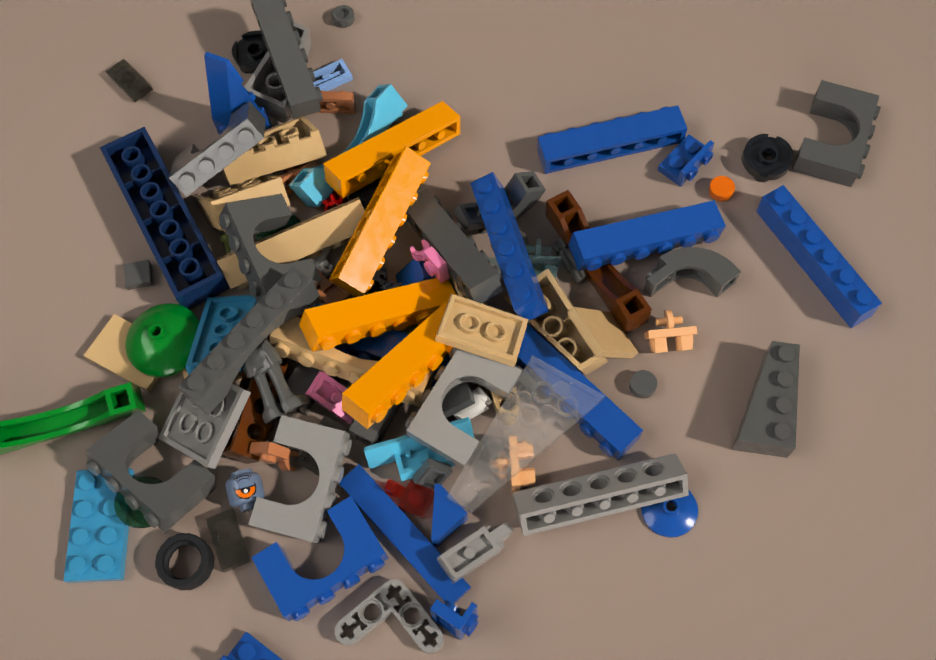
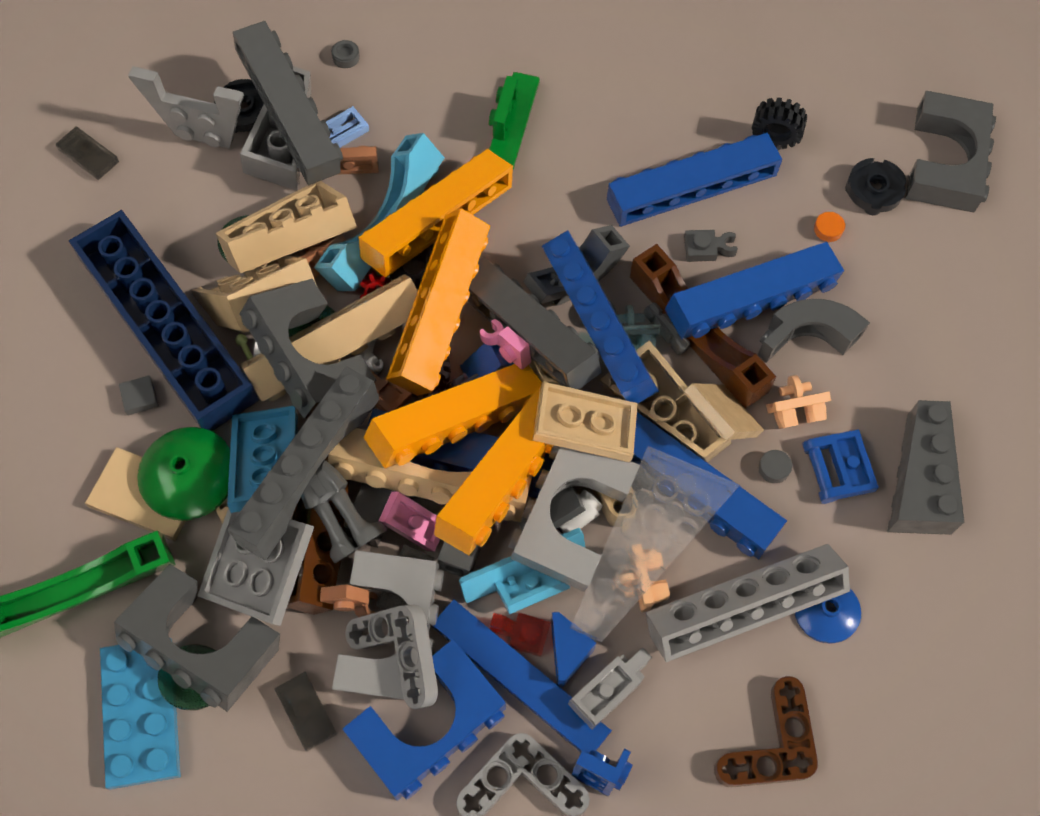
camera: 15 degrees left, 0 degrees up
black tyre [155,533,214,590] -> none
arch [169,100,266,197] -> none
blue wedge [204,52,273,135] -> none
sand blue head [225,469,265,512] -> none
dark grey tile [413,458,453,488] -> none
blue bracket [658,135,714,187] -> none
blue brick [756,185,882,328] -> none
none -> light grey wing [128,66,244,149]
none -> light grey beam [346,605,438,709]
none -> green bracket [489,72,540,169]
none -> dark grey plate [684,229,738,262]
none -> reddish brown beam [714,676,818,787]
none -> black tyre [752,97,807,149]
none -> blue plate [802,429,879,504]

